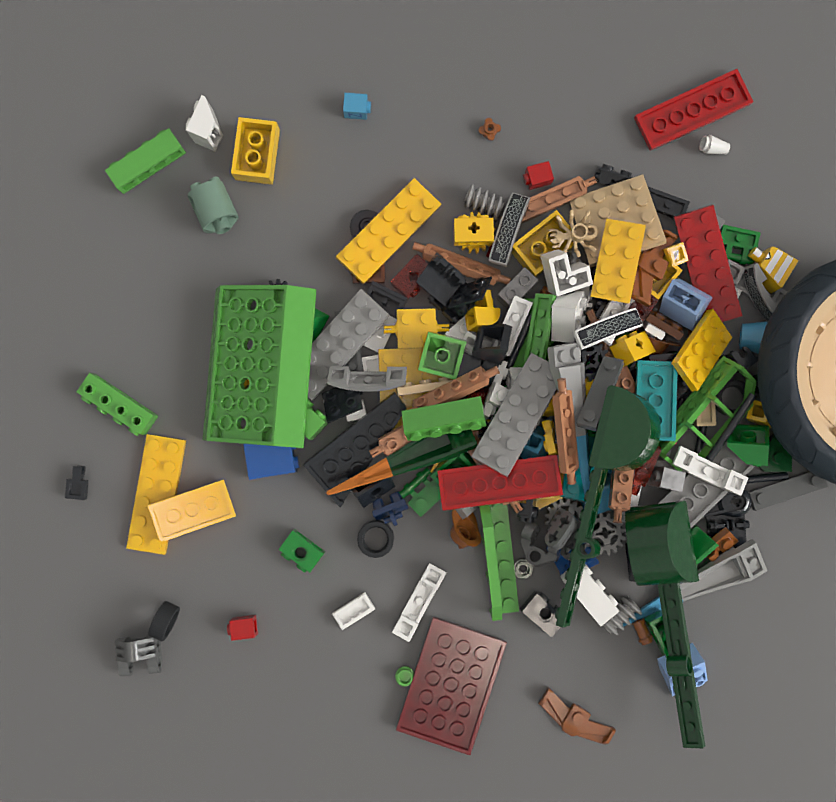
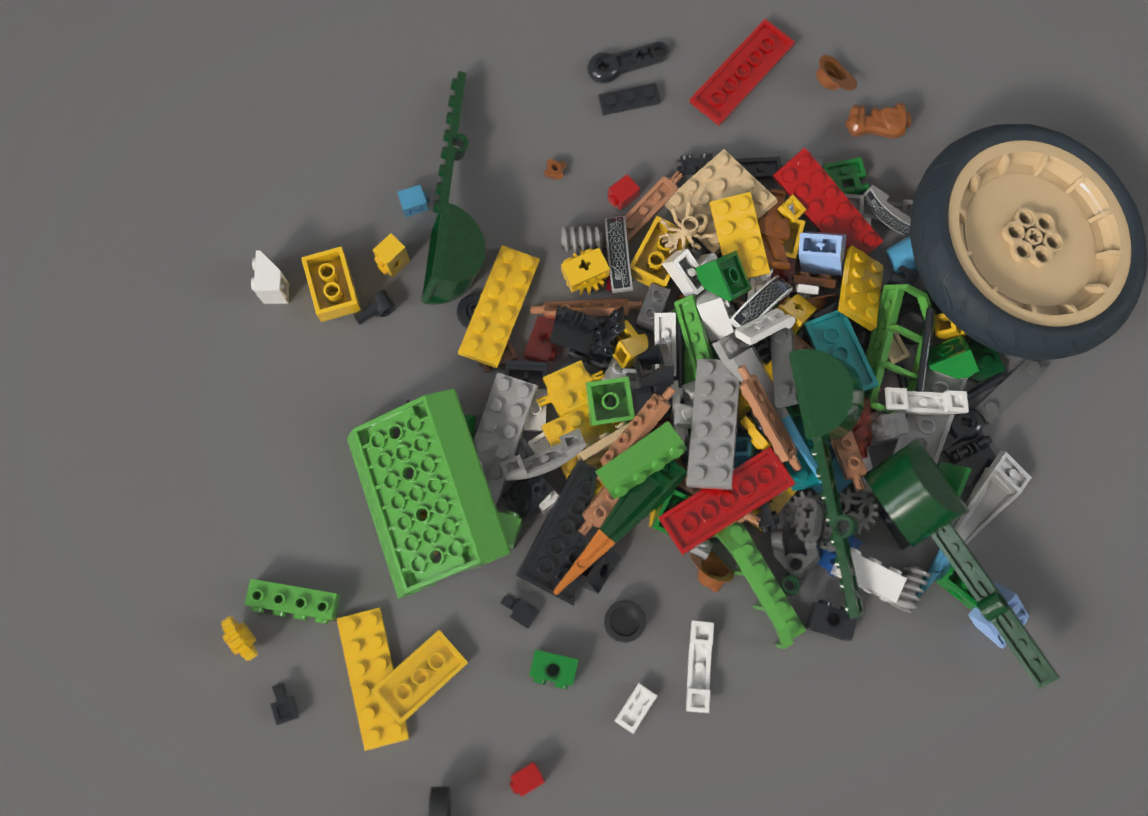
camera: 25 degrees left, 10 degrees down
bright green brick [105,128,186,194] -> none
sand green cylinder [187,177,239,234] -> none
blue brick [243,444,300,480] -> none
dark blue hips [372,492,409,526] -> none
bright green plate [395,666,414,687] -> none
dark red plate [396,617,507,755] -> none
green plate [399,467,441,517] -> none
dark orange plate [538,687,616,745] -> none
dark orange pin [632,619,653,645] -> none
white cone [699,135,730,155] -> none
dark orange plate [707,527,738,562] -> none
yellow torso [748,246,798,293] -> none
none -> yellow gear [221,616,258,661]
none -> black pin [353,290,396,325]
none -> yellow brick [373,233,410,278]
none -> dark green plate [421,71,486,305]
none -> black plate [500,595,540,629]
none -> black beam [587,42,669,84]
none -> black plate [598,83,661,116]
none -> green slope [695,250,752,301]
none -> white plate [735,308,795,345]
none -> dark orange piece [816,55,857,91]
none -> dark orange animal [845,102,911,139]

